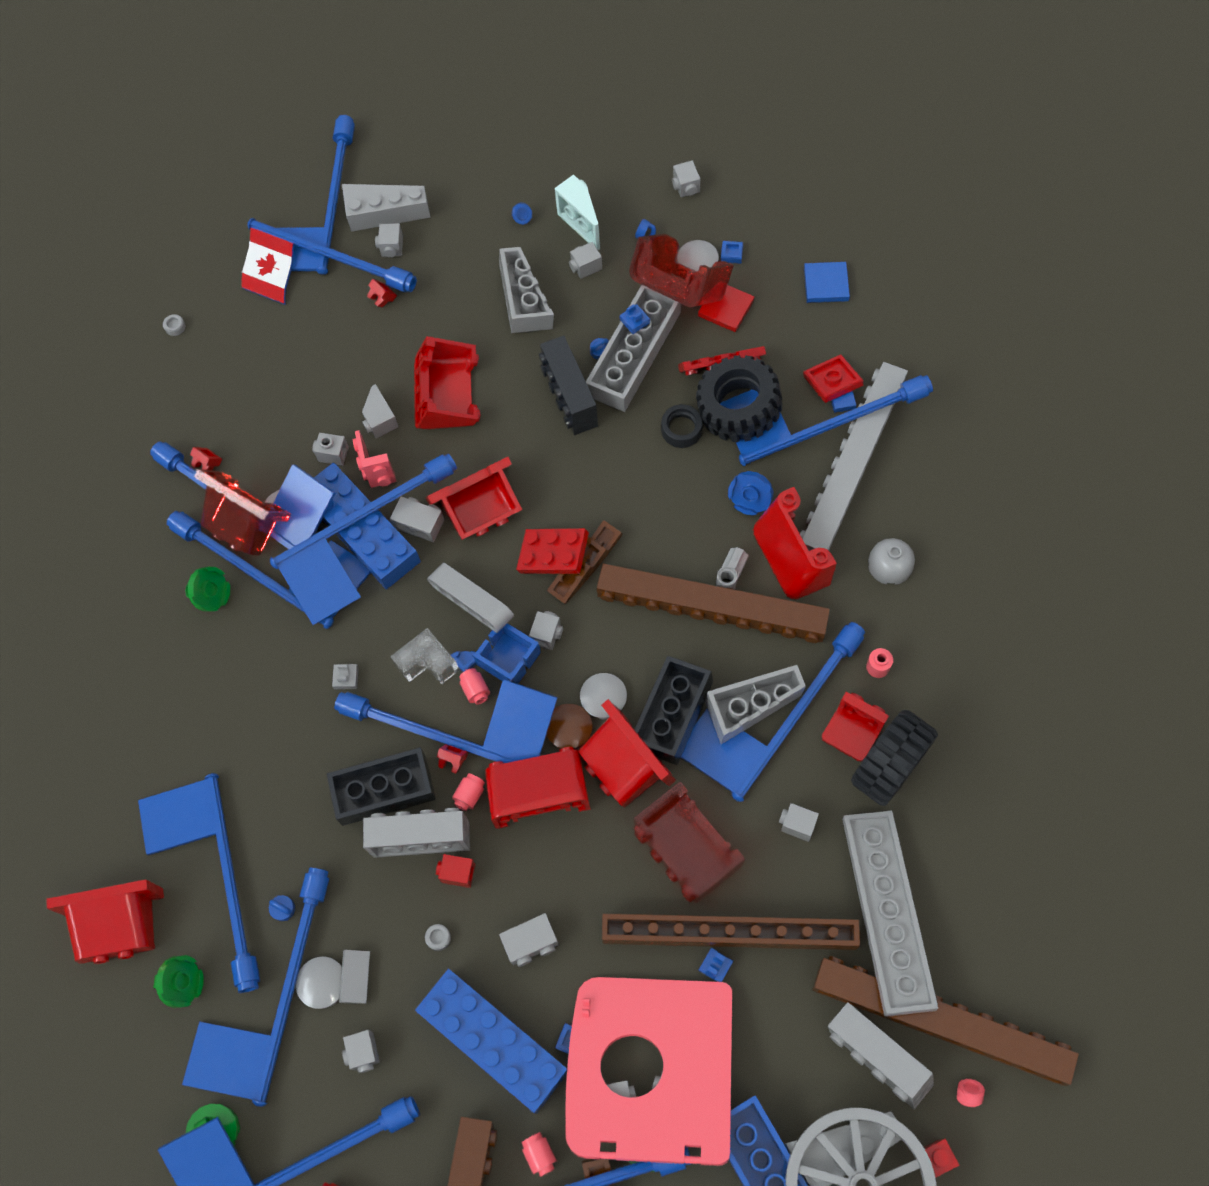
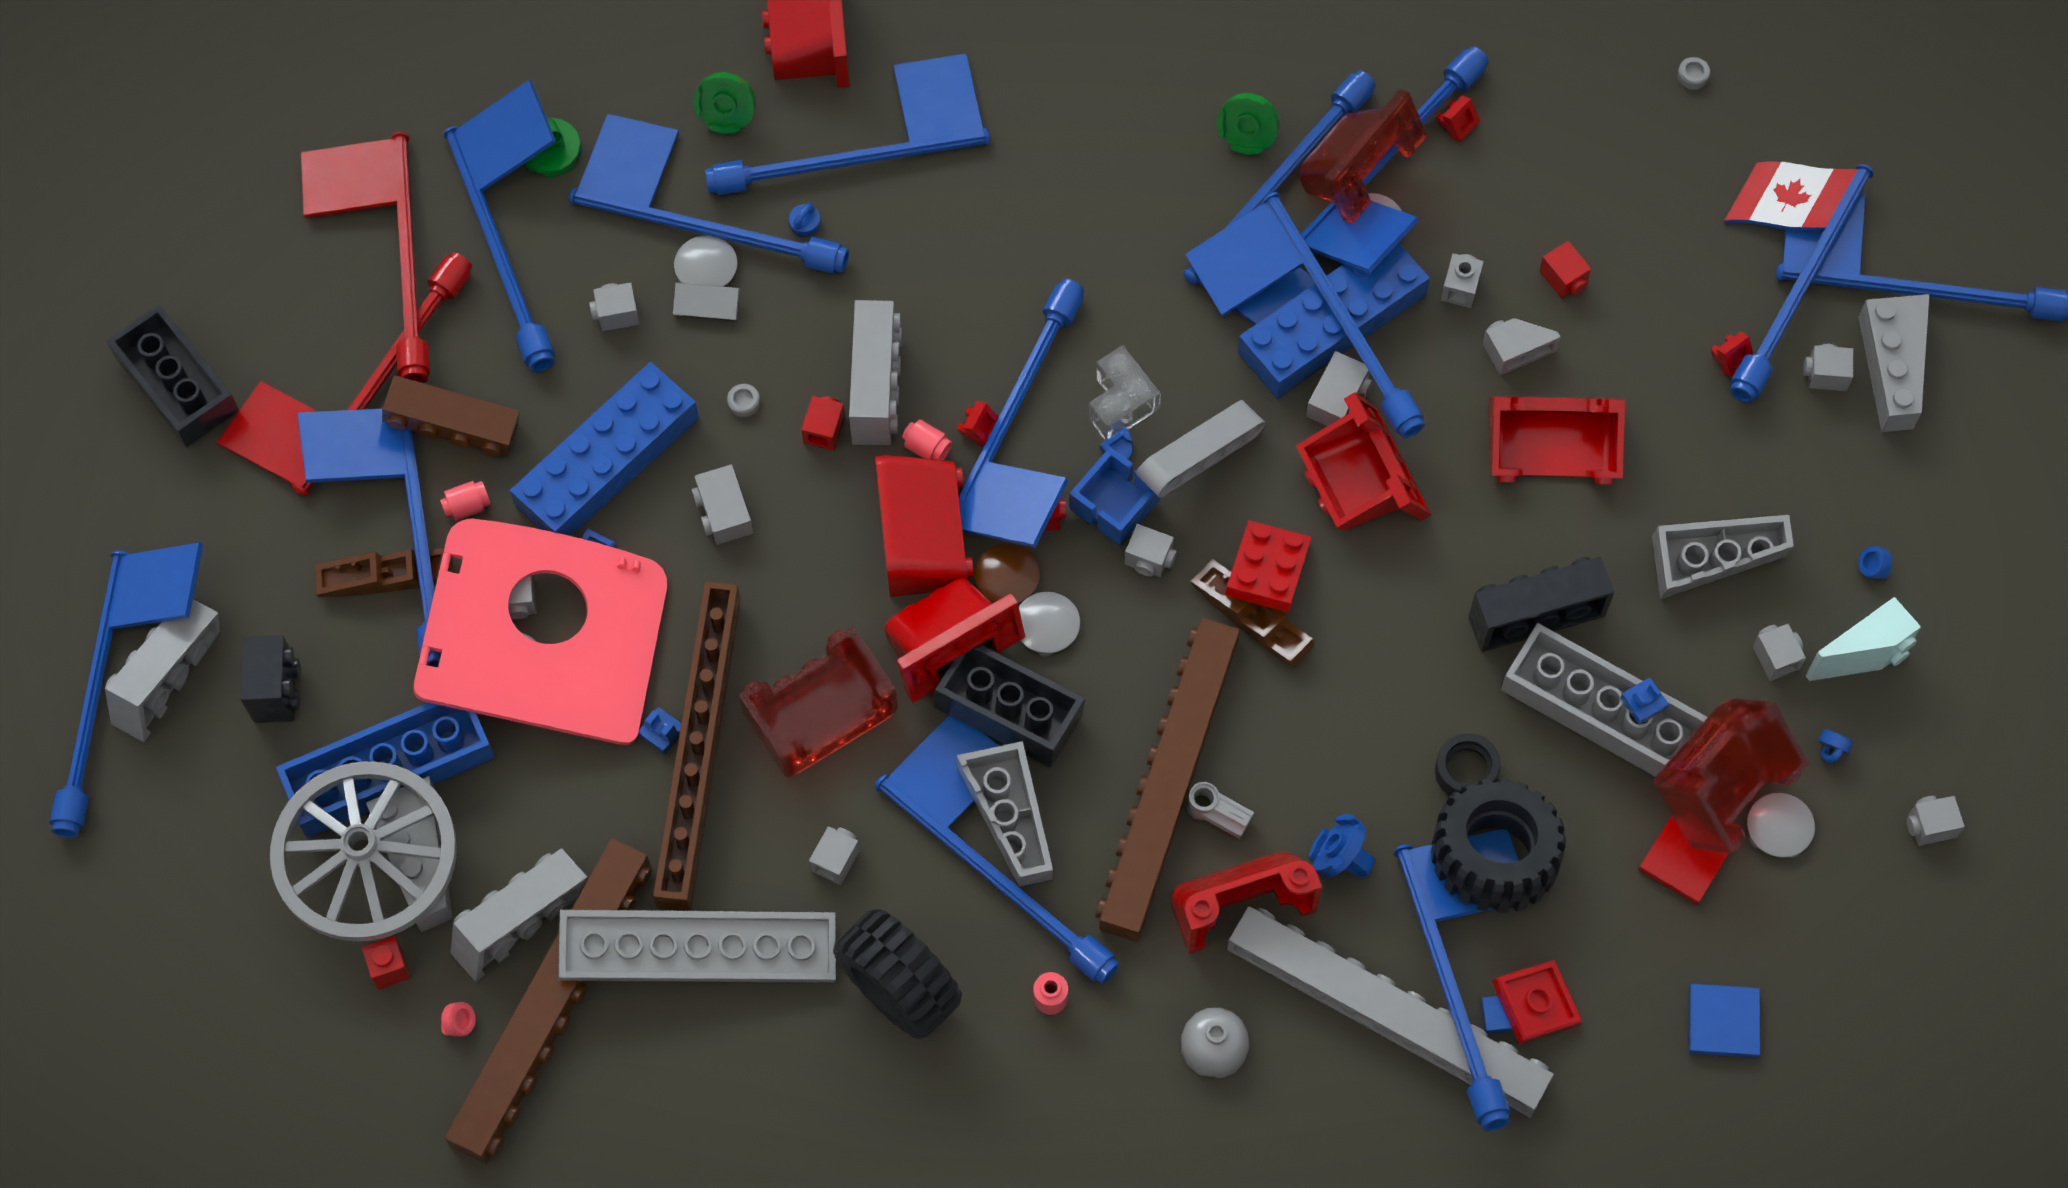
camera: 90 degrees right, 0 degrees up
black brick [327,747,436,826] -> none
light grey tile [332,664,359,689] -> none
coral bracket [352,430,397,488] -> none
coral brick [459,668,490,705] -> none
blue tile [590,338,609,360] -> none
red wing [678,346,766,376] -> none
blue tile [721,241,743,263] -> none
red bracket [821,692,889,762] -> none
none -> red brick [1539,241,1591,299]

